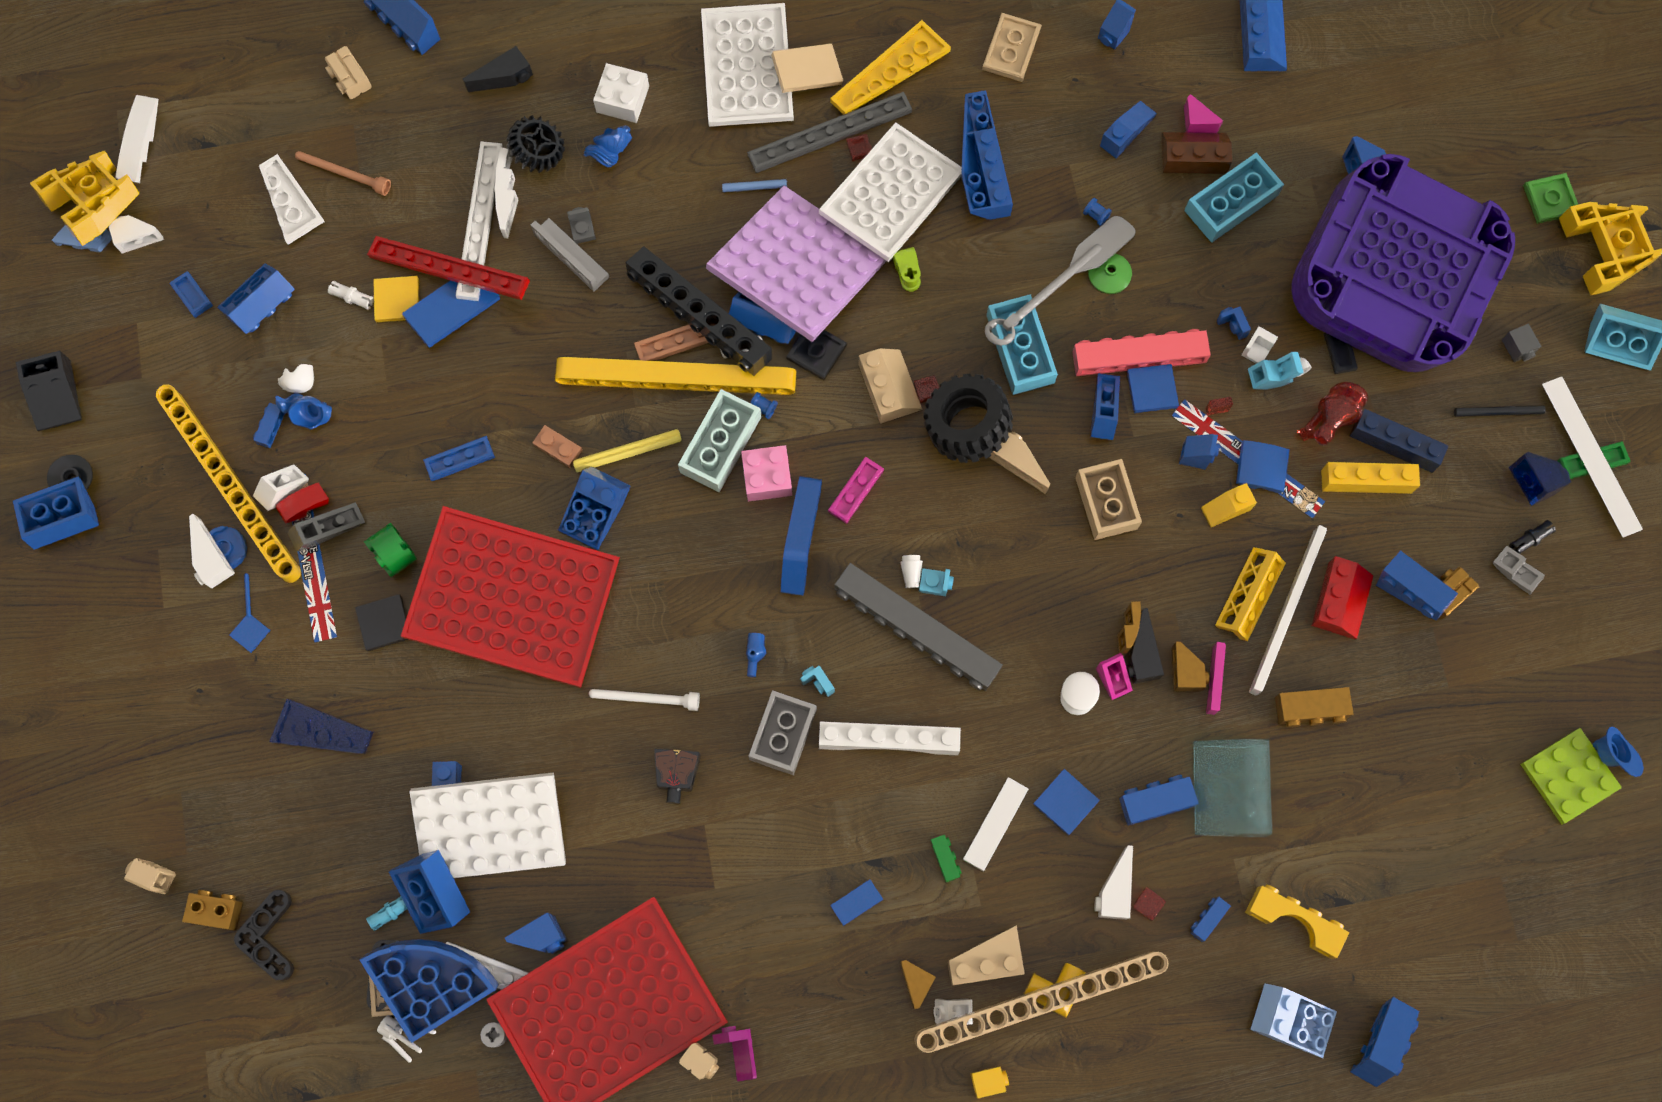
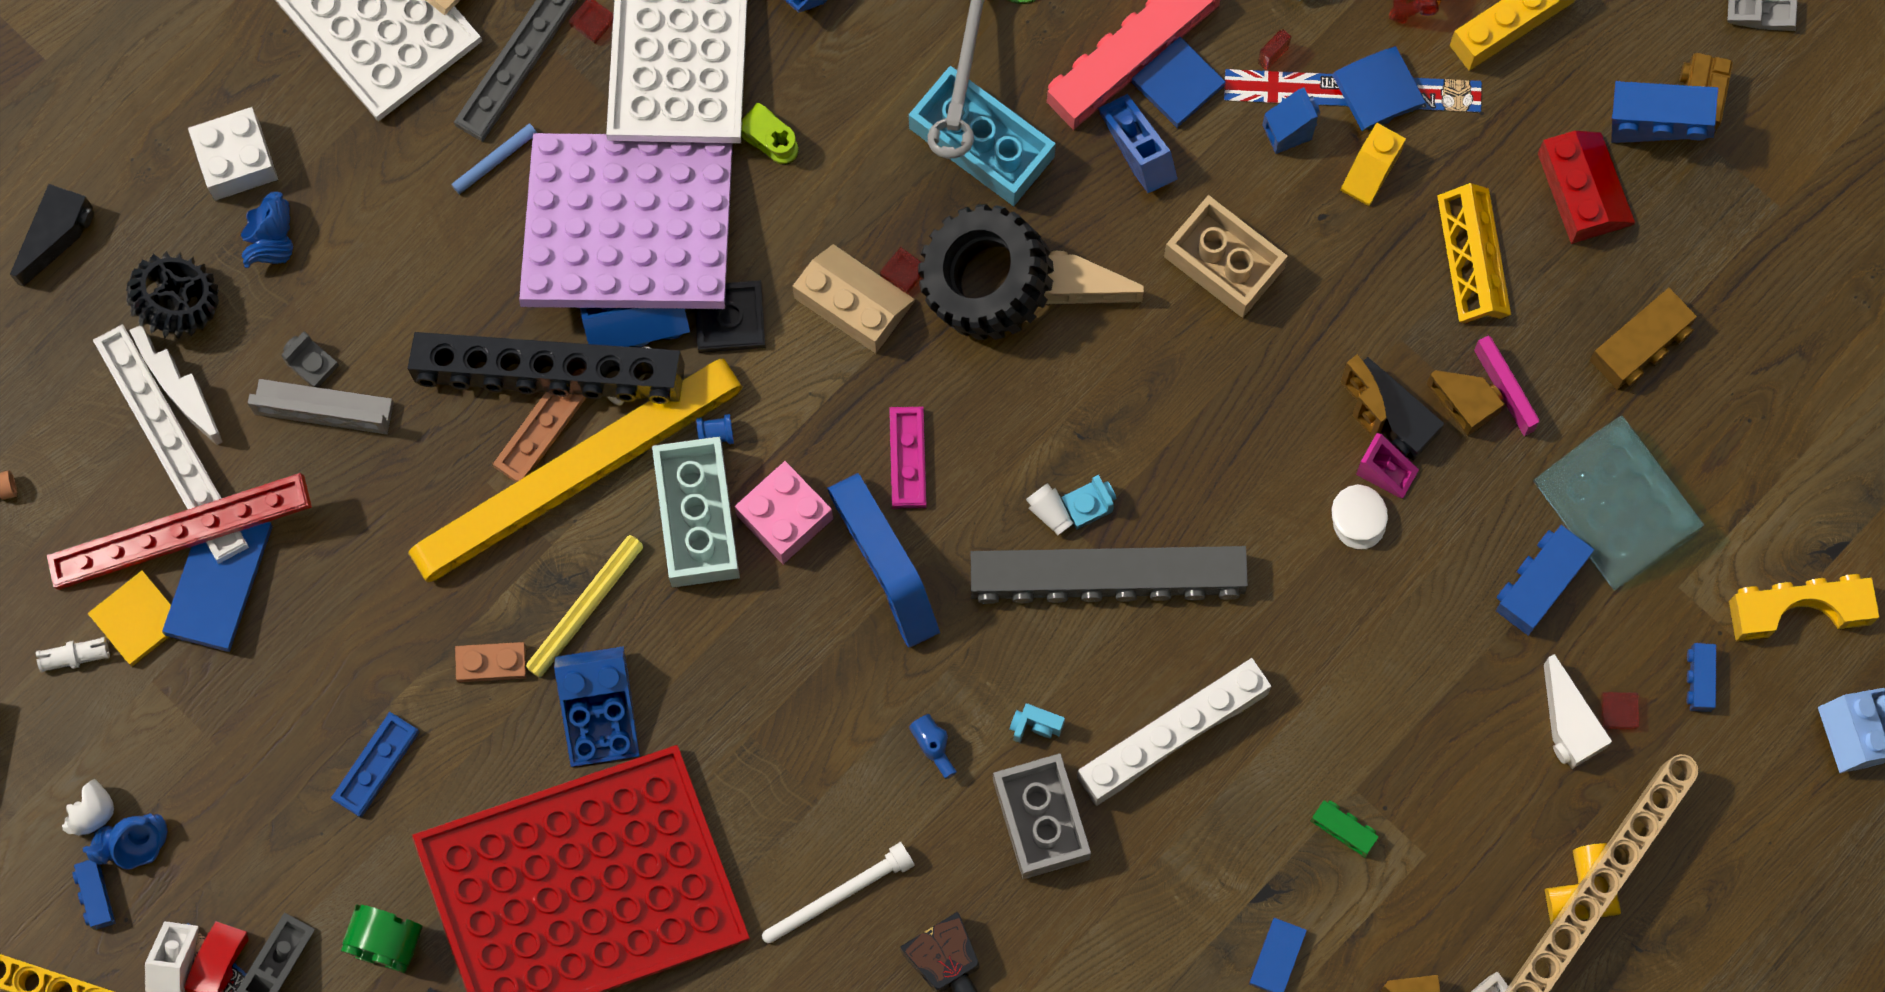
camera: 35 degrees left, 0 degrees up
tan wedge [947,925,1025,986] -> none
white tile [963,777,1028,872] -> none
blue tile [1033,769,1100,836] -> none
white tile [1249,525,1327,695] -> none

